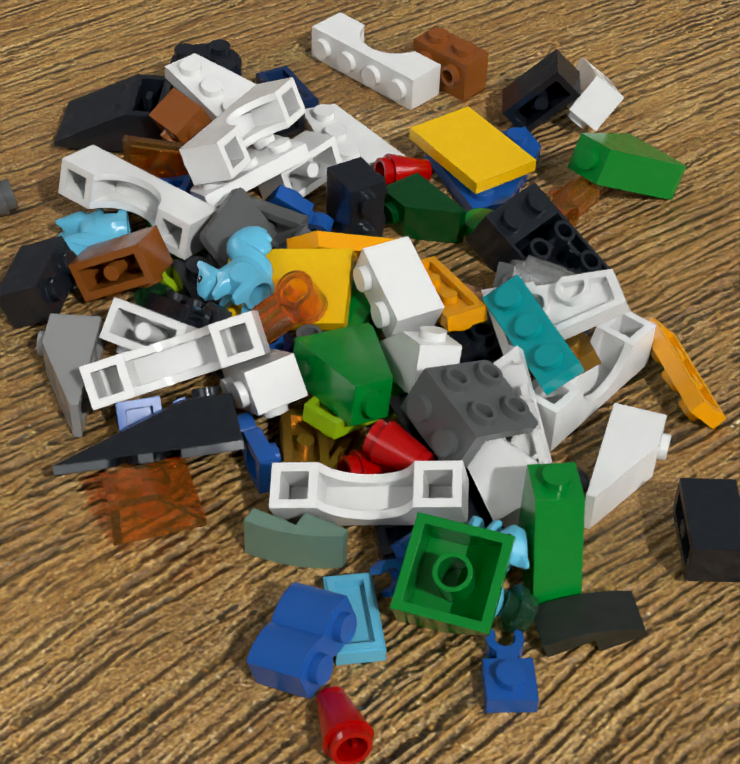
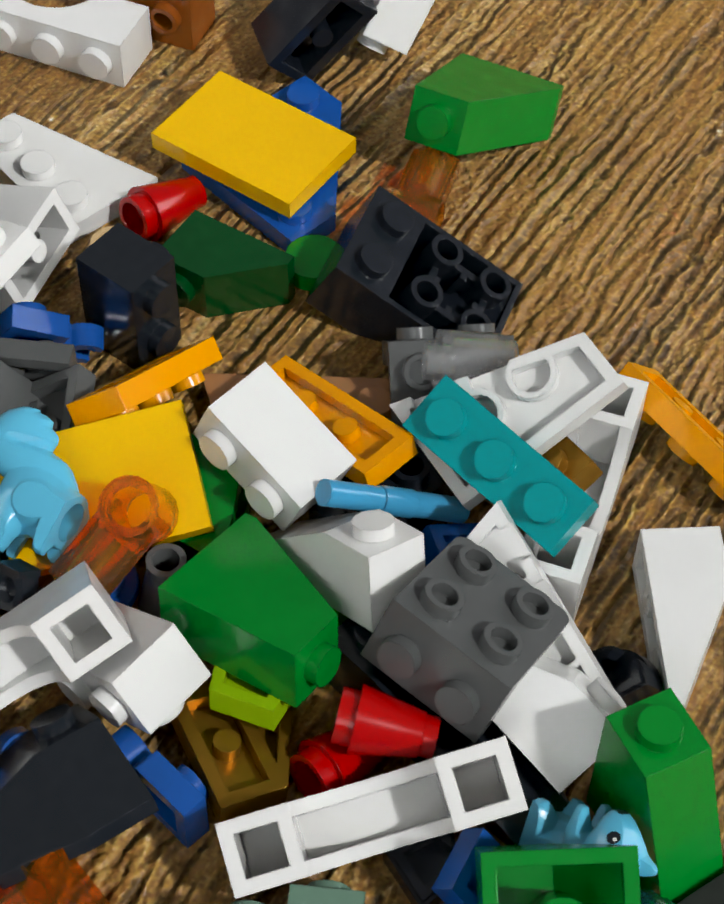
camera: 20 degrees left, 10 degrees up
none -> dark azure piece [315,479,470,524]

